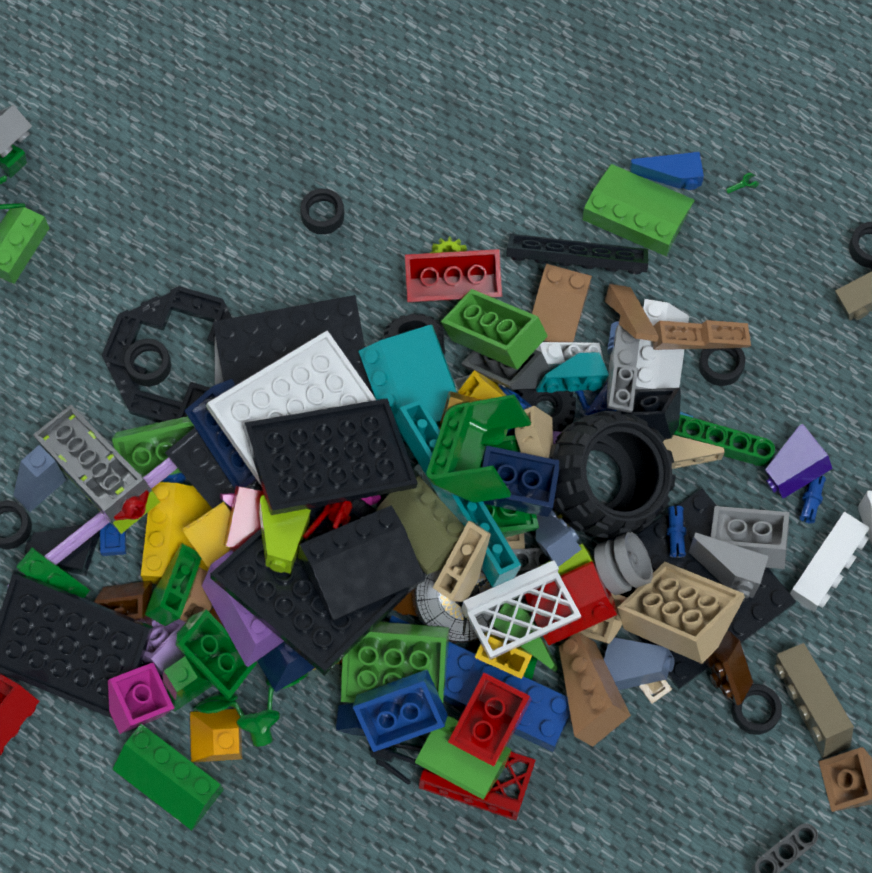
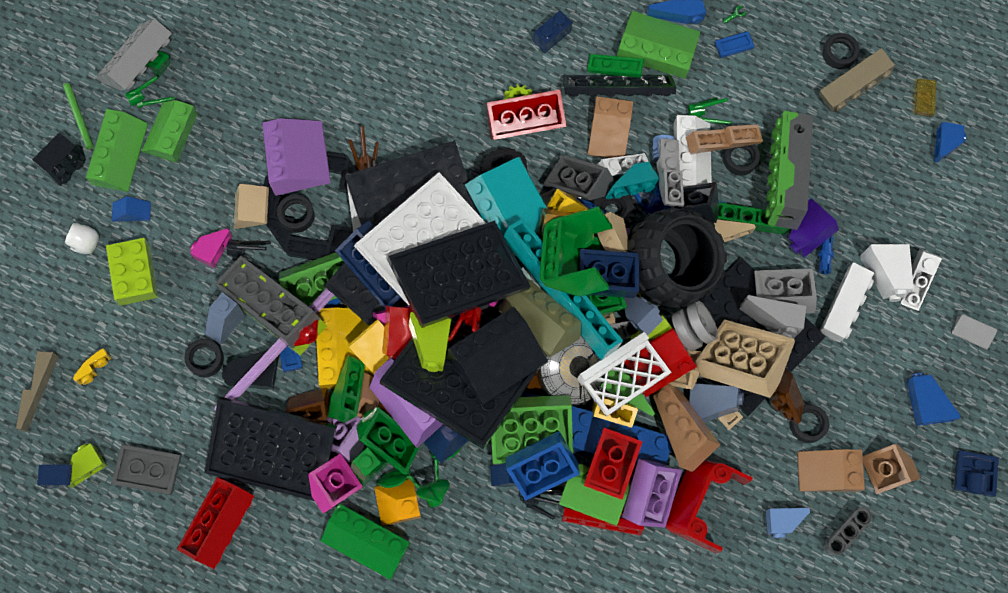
camera: 15 degrees left, 5 degrees up
green plate [16,547,90,598] -> none
black tyre [300,188,345,235] -> none
tan slope [433,521,491,602] -> none
bright green brick [441,289,548,370] -> none
medium nougat slope [605,284,659,342] -> none
blue pin [667,506,686,558] -> none
dark tan wedge [774,643,854,759] -> none
none -> dark pink slope [190,229,232,268]
none -> black plant [227,240,271,269]
none -> tan slope [233,184,269,229]
none -> medium lavender slope [262,118,331,195]
none -> reddish brown plant [349,125,379,171]
none -> dark blue brick [533,10,573,53]
none -> green tile [587,54,644,78]
none -> medium lavender slope [622,459,682,528]
none -> red windscreen [665,460,753,554]
none -> green plant [688,97,732,125]
none -> blue tile [714,31,755,58]
none -> piece [765,111,813,230]
none -> medium blue slope [766,508,810,538]
none -> medium nougat slope [797,449,865,492]

